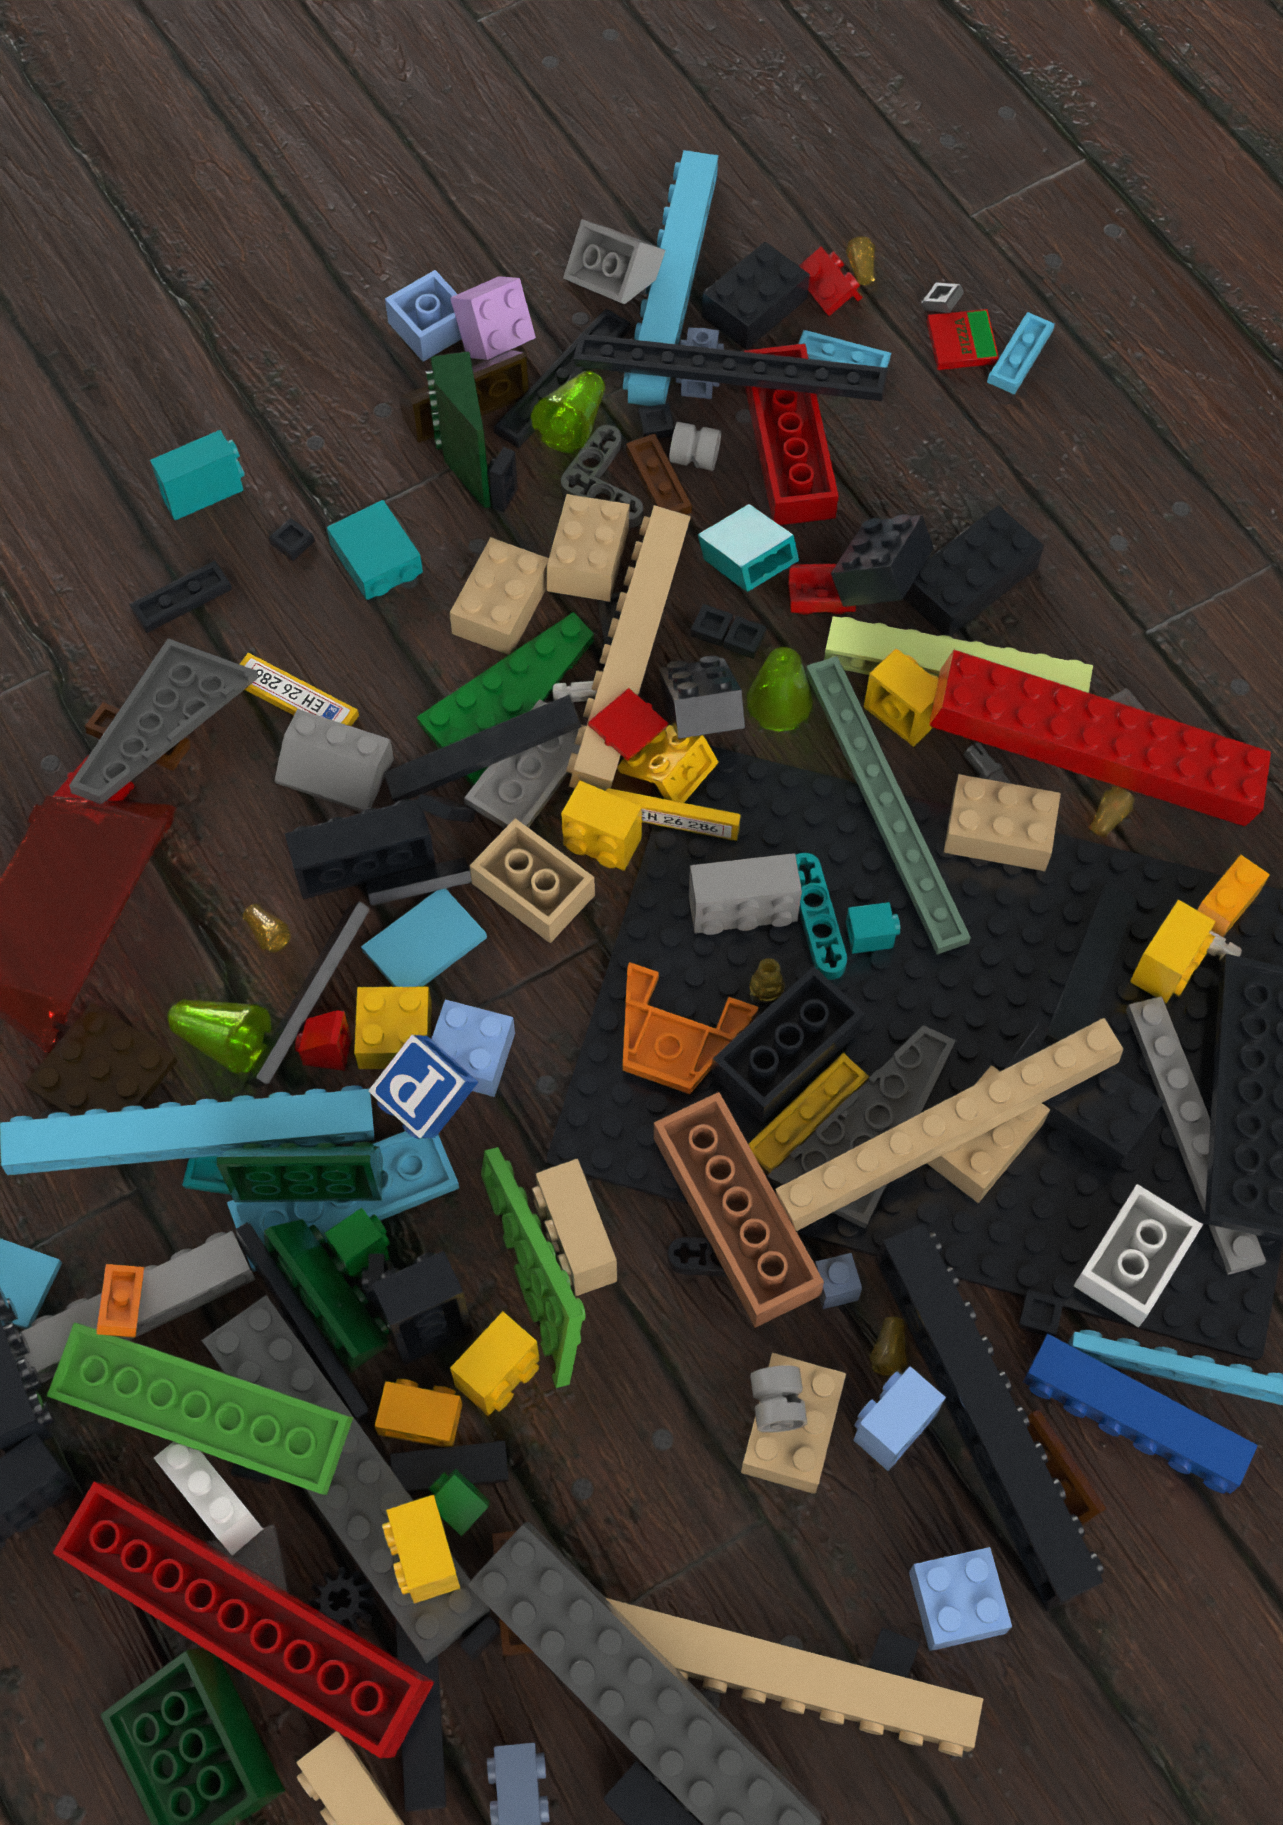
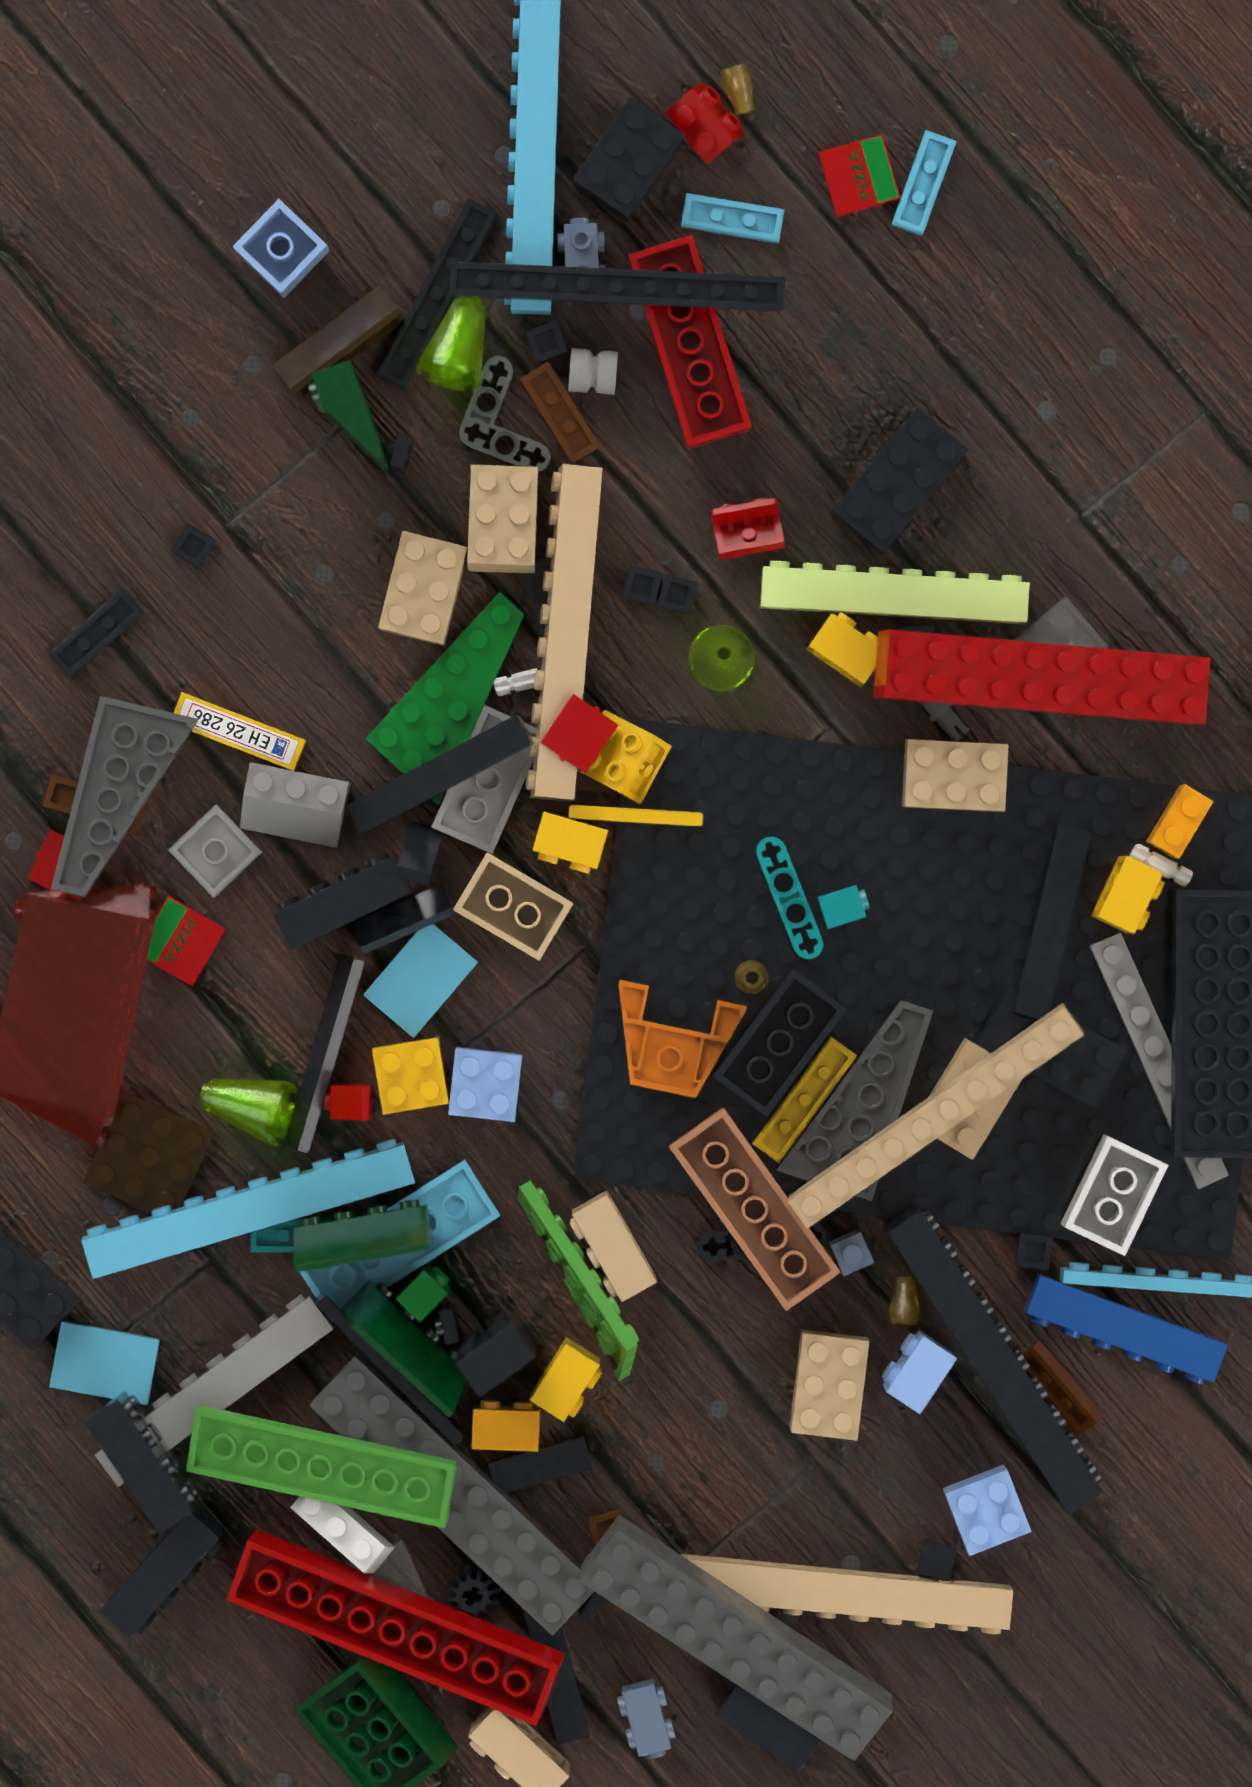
camera: 10 degrees left, 25 degrees up
orange plate [96,1264,144,1338] -> none
teal brick [150,430,245,521] -> none
clear yellow cone [243,904,291,952] -> none
teal brick [327,500,423,600] -> none
piece [368,1035,479,1139] -> none
yellow brick [382,1495,460,1604] -> none
green brick [428,1469,490,1536] -> none
lavender brick [450,276,536,360] -> none
light grey slope [563,219,666,304] -> none
black brick [659,656,745,739] -> none
light grey brick [689,853,802,935] -> none
brick [698,504,799,592] -> none
light grey wheel [750,1366,807,1433] -> none
sand green plate [806,656,971,954] -> none
black brick [831,514,934,607] -> none
dark grey tile [922,283,964,313] -> none
clear yellow cone [1089,786,1135,838] -> none
none -> tile [135,895,226,986]
none -> light grey tile [168,804,263,898]

